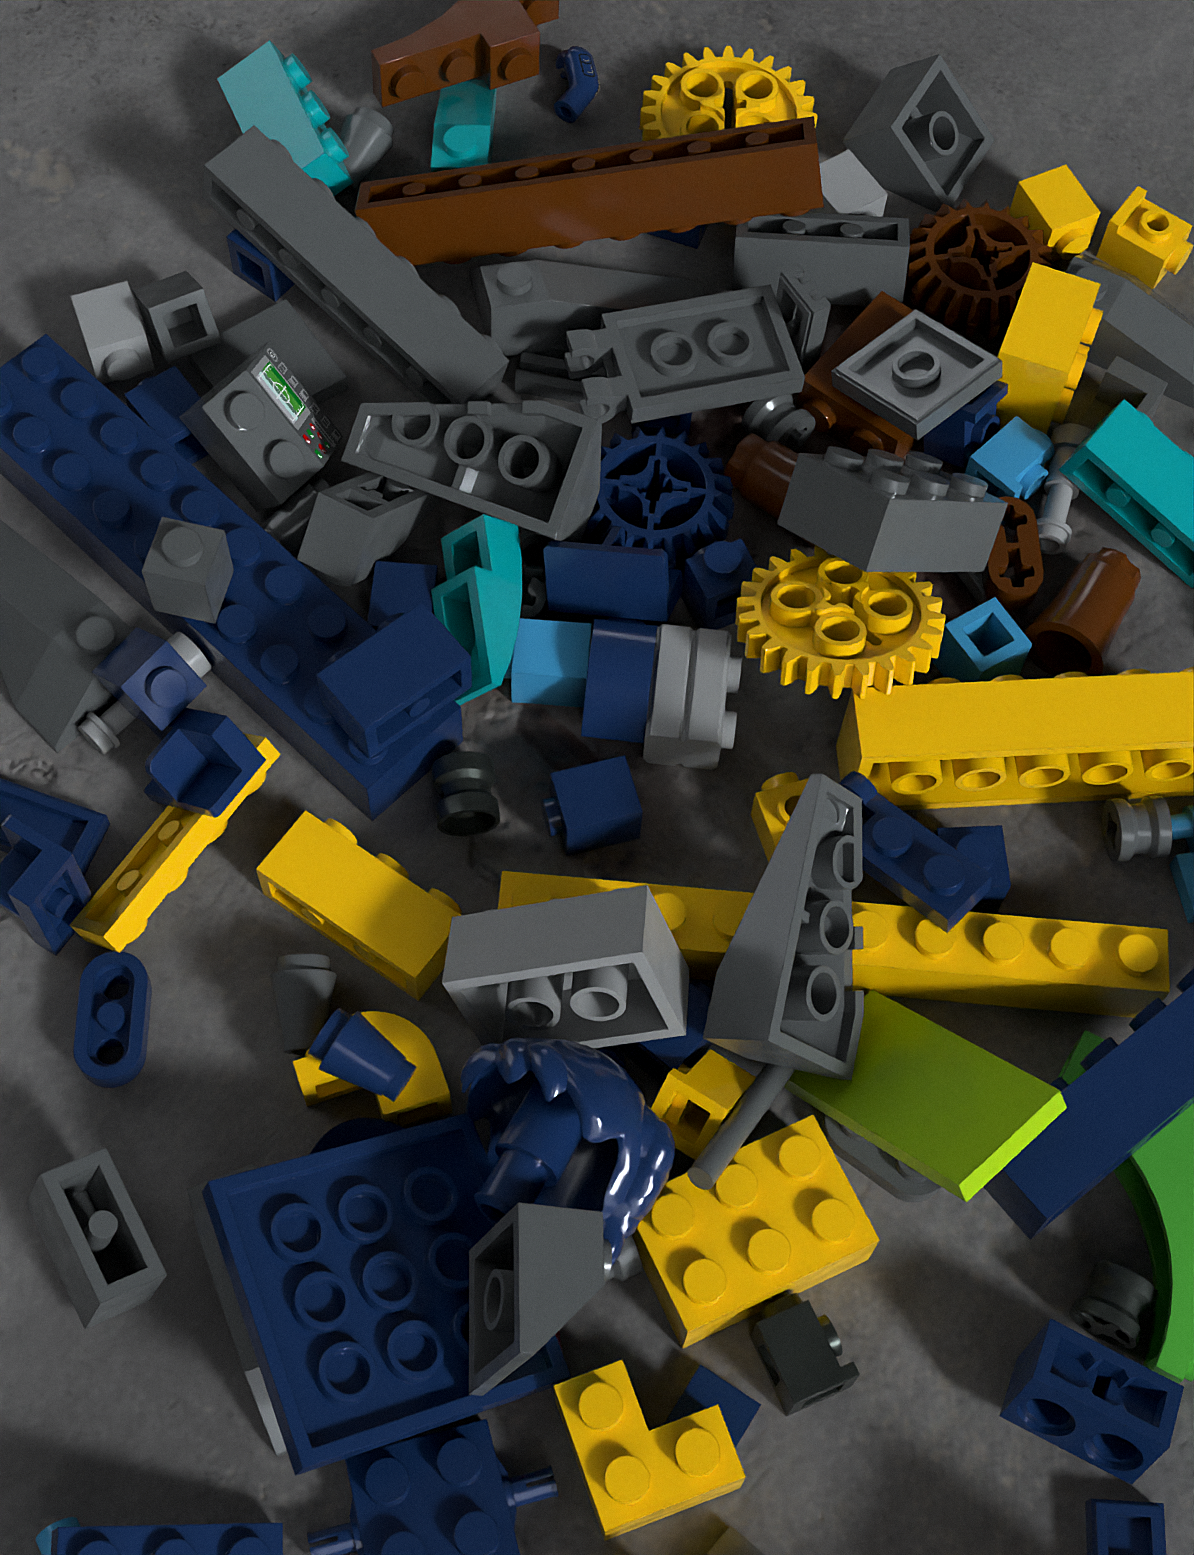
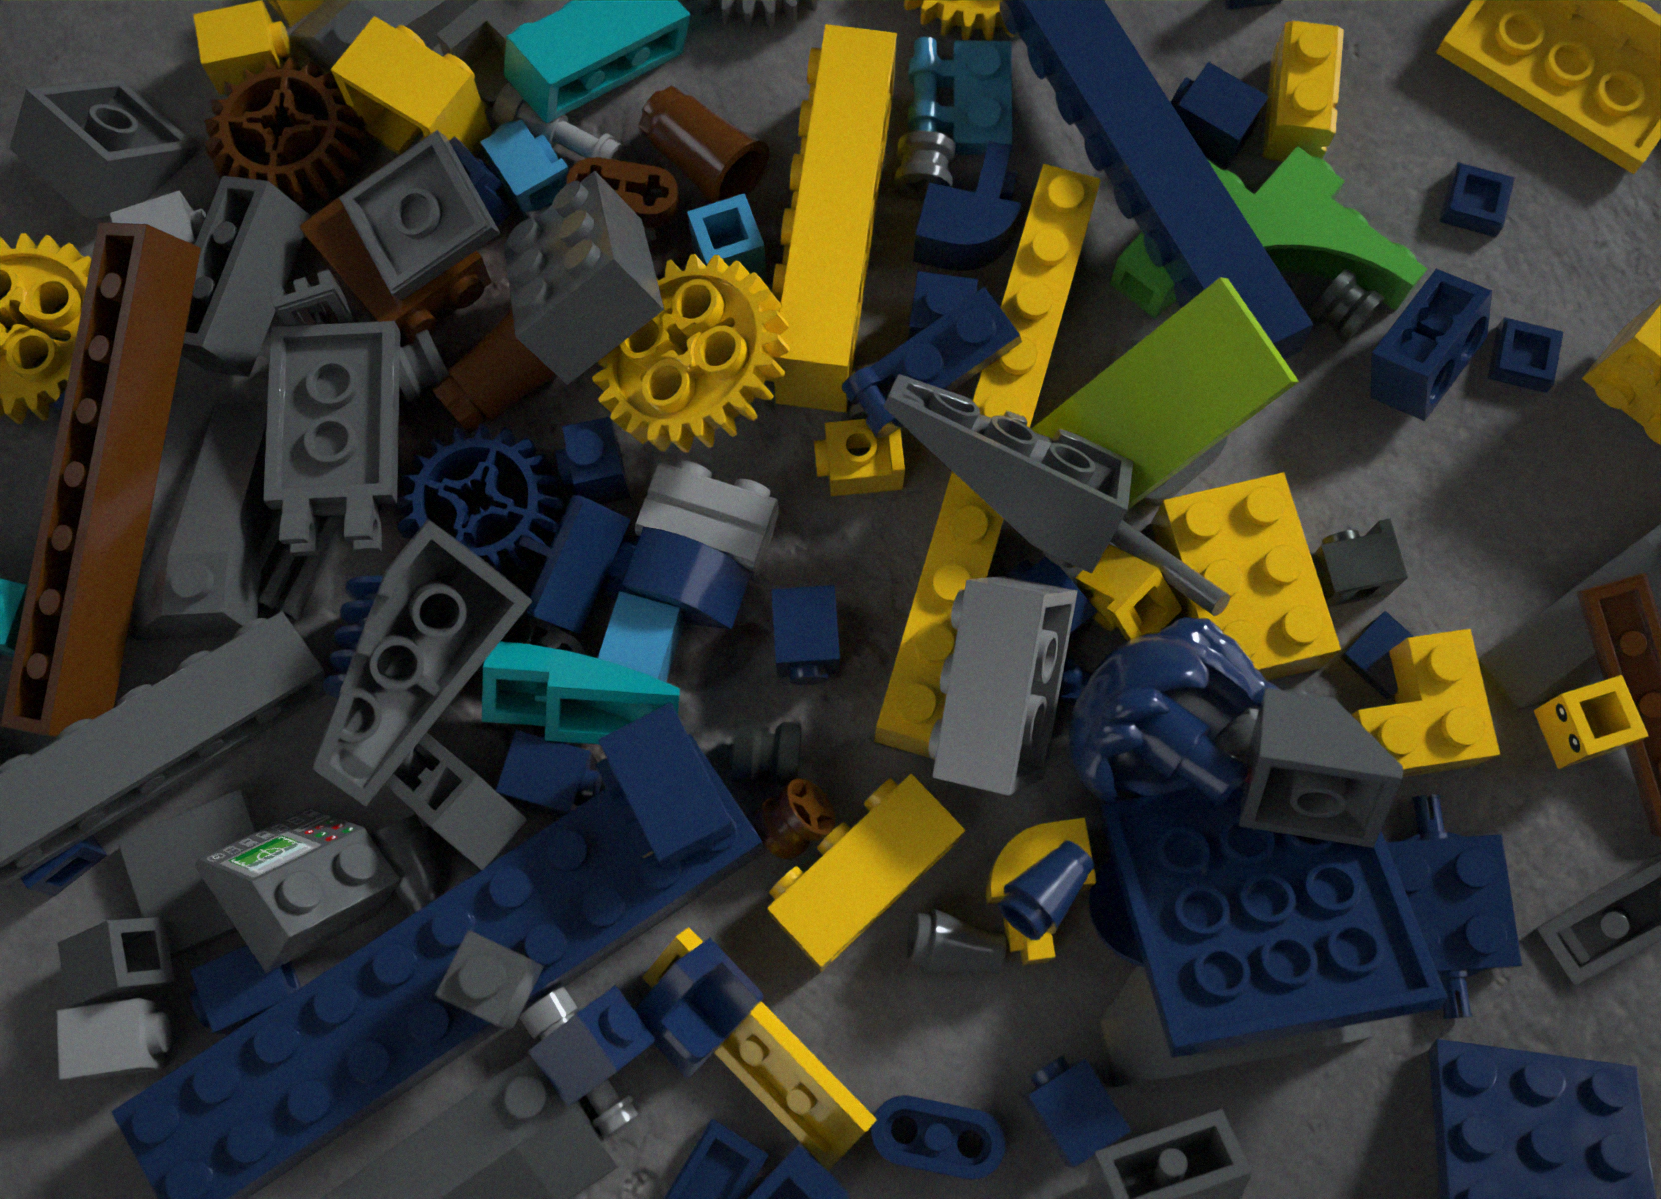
camera: 75 degrees left, 10 degrees up
none -> reddish brown wheel [753,778,836,860]
none -> dark blue brick [913,141,1022,271]
none -> dark blue brick [1022,1055,1131,1168]

